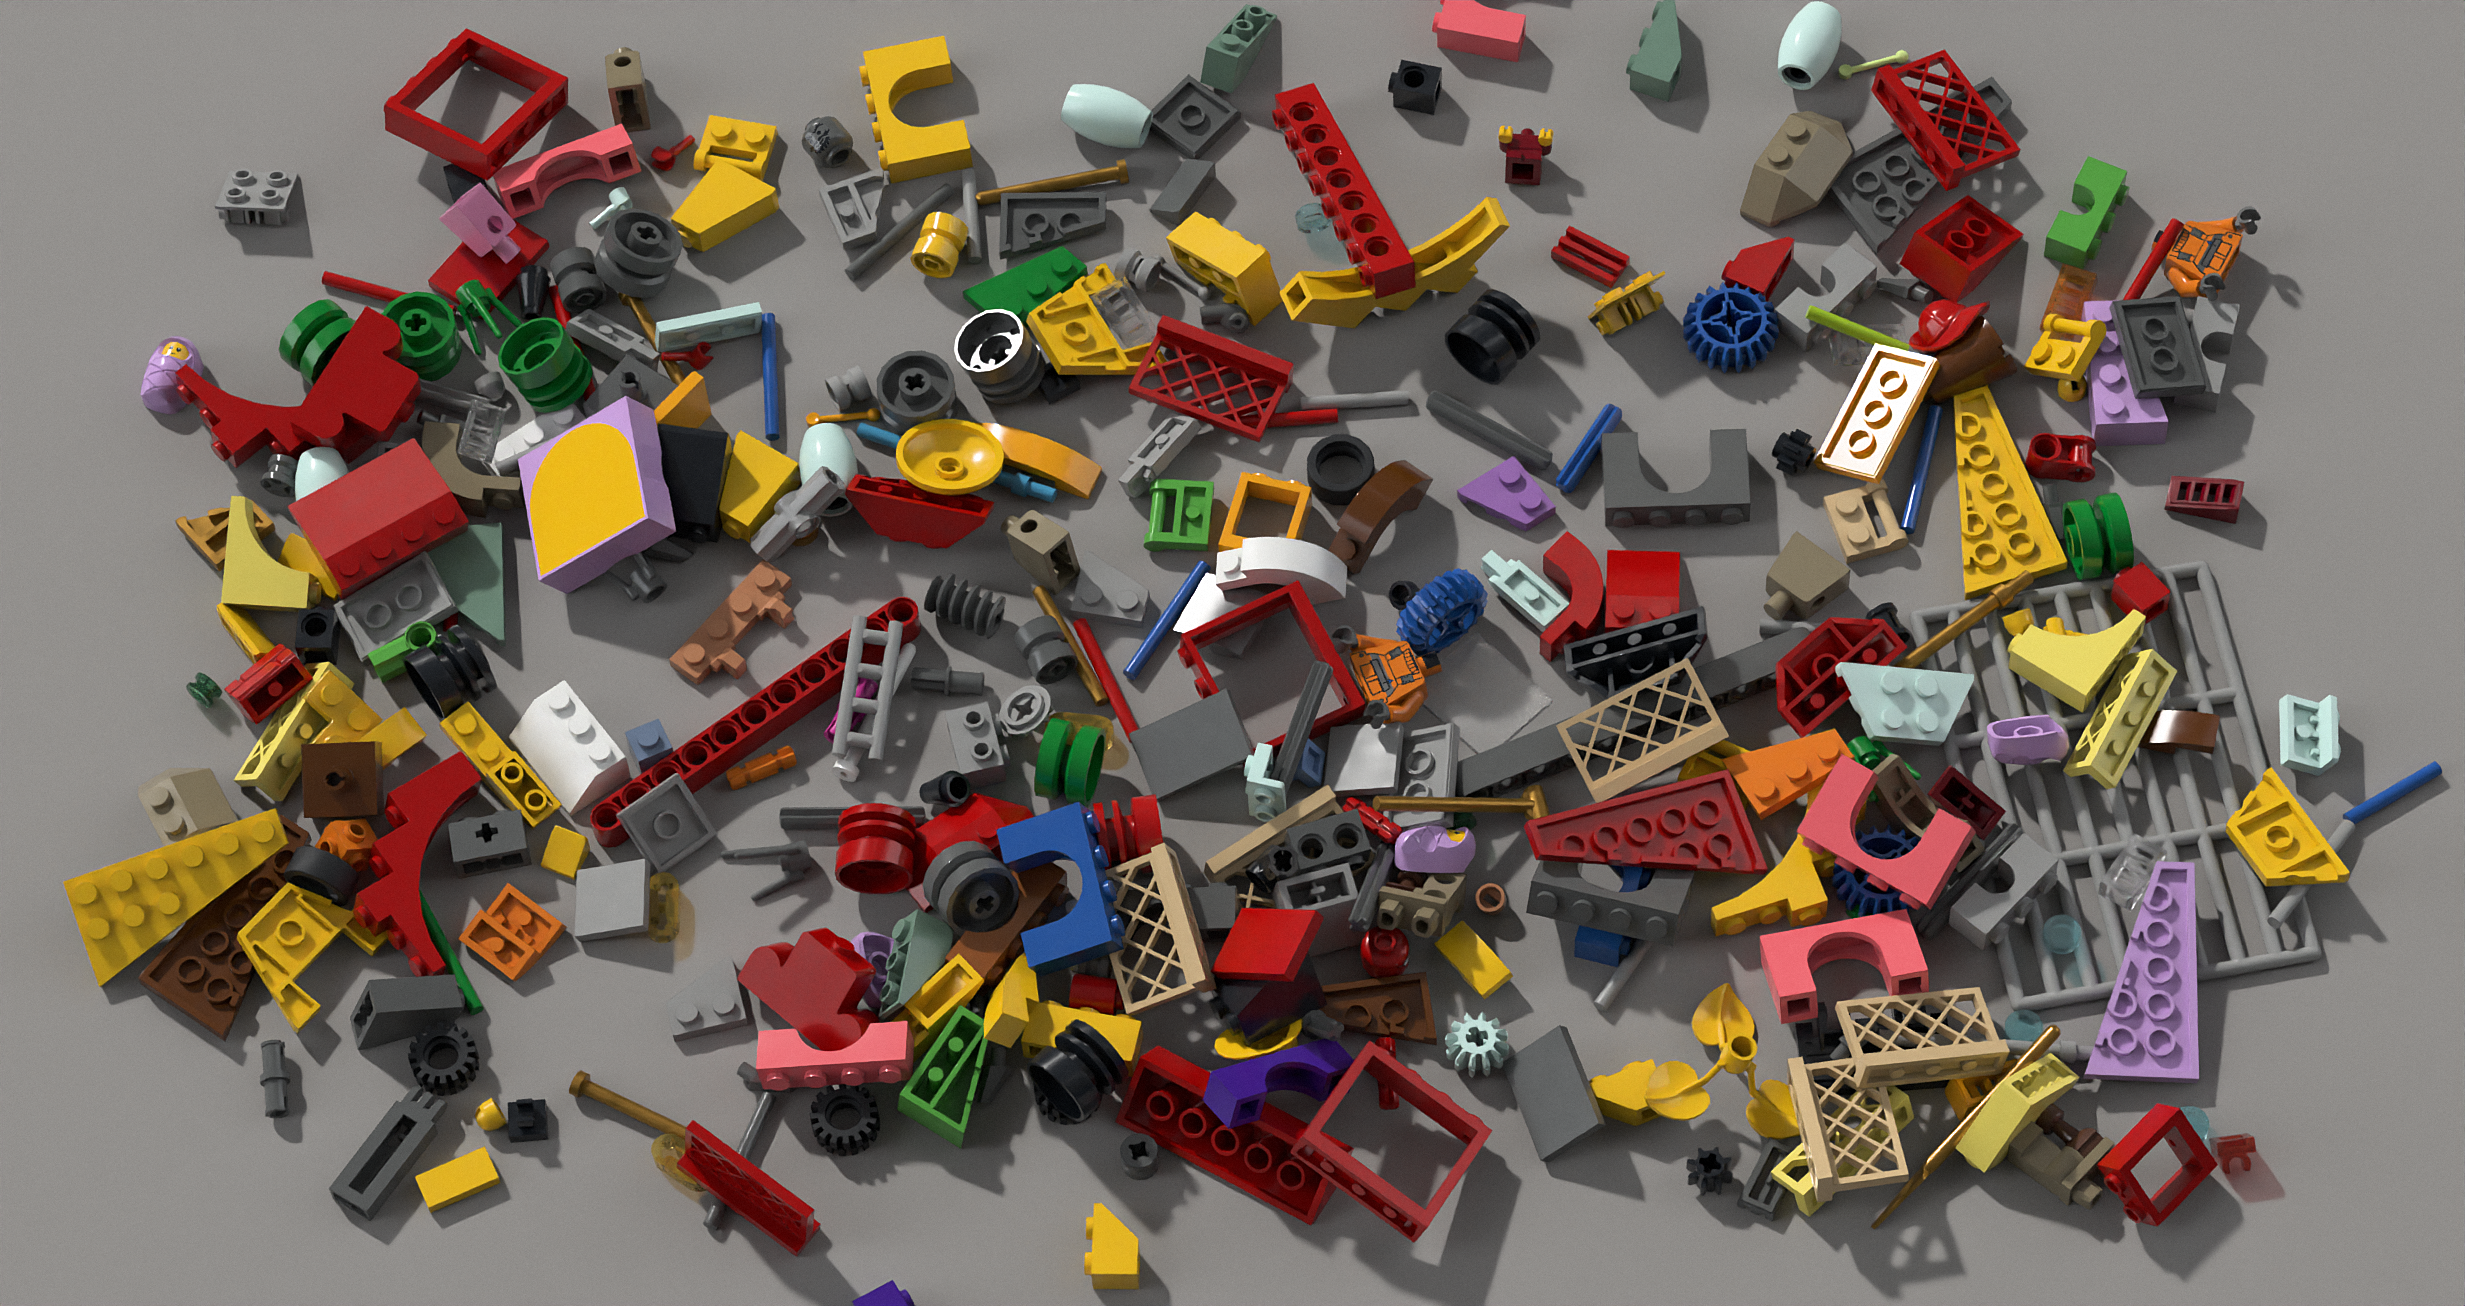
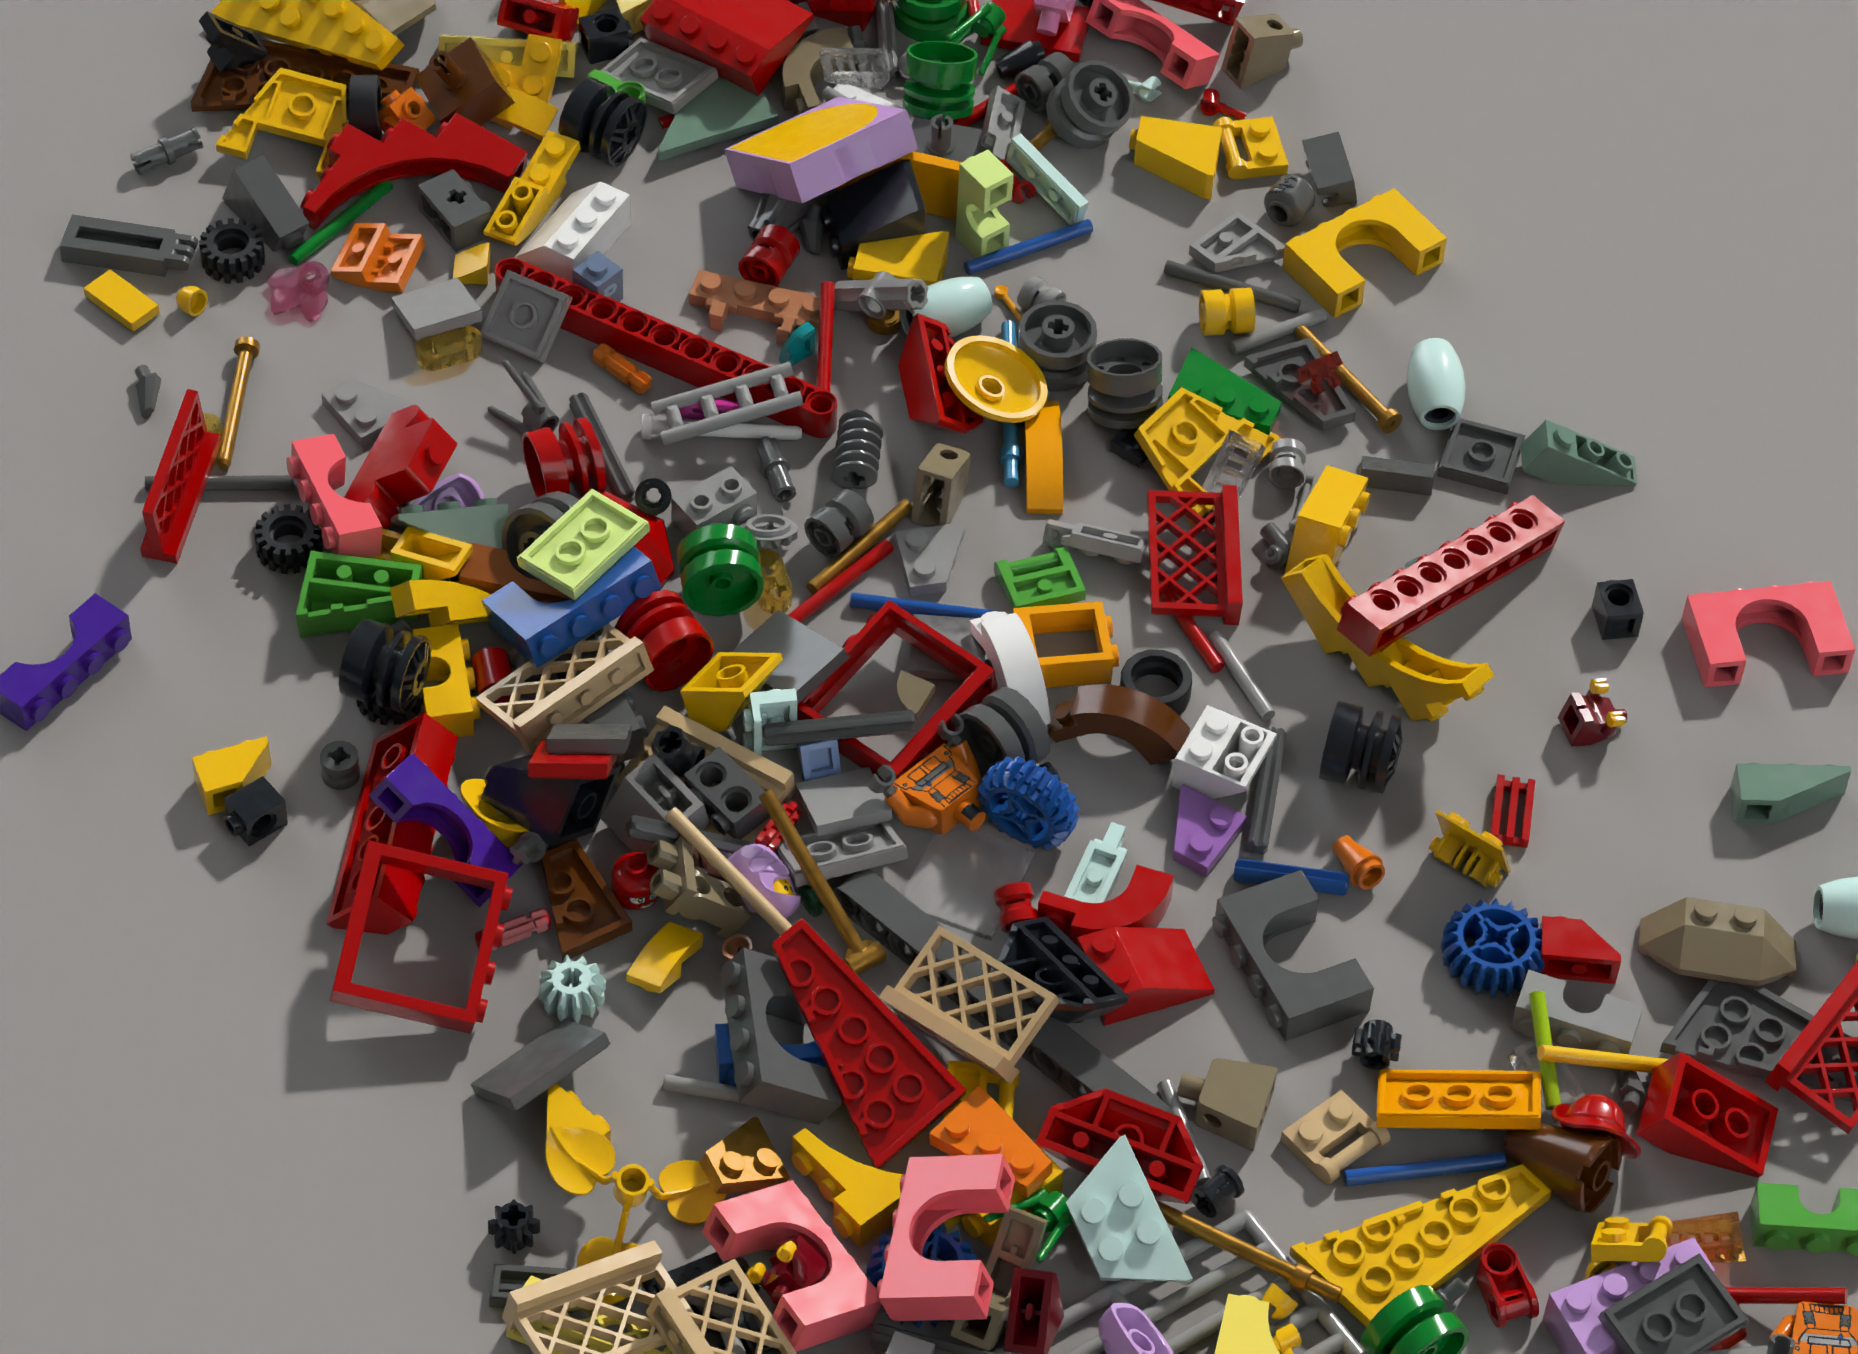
camera: 60 degrees right, 10 degrees down
black tile [508,1098,548,1143] -> none
none -> dark grey bar [135,365,161,419]
none -> black slope [199,11,268,72]
none -> black brick [223,776,288,847]
none -> clear pink plate [267,261,329,322]
none -> yellowish green tile [517,489,650,600]
none -> dark grey tile [547,723,632,754]
none -> tan bar [665,807,792,936]
none -> yellow slope [680,652,783,733]
none -> pearl gold wing [699,1117,790,1194]
none -> red wheel [738,224,800,287]
none -> dark red piece [746,1235,828,1305]
none -> teal tile [779,321,815,366]
none -> red bar [816,281,835,392]
none -> dark tan tile [897,670,936,721]
none -> dark grey wheel [954,686,1050,778]
none -> yellowish green arch [955,149,1014,258]
none -> red wheel [993,882,1039,933]
none -> white slope [1172,705,1277,799]
none -> clear red tile [1294,351,1343,396]
none -> dark grey hinge [1302,131,1357,207]
none -> orange cone [1332,835,1385,890]
none -> yellow bar [1537,1044,1668,1073]

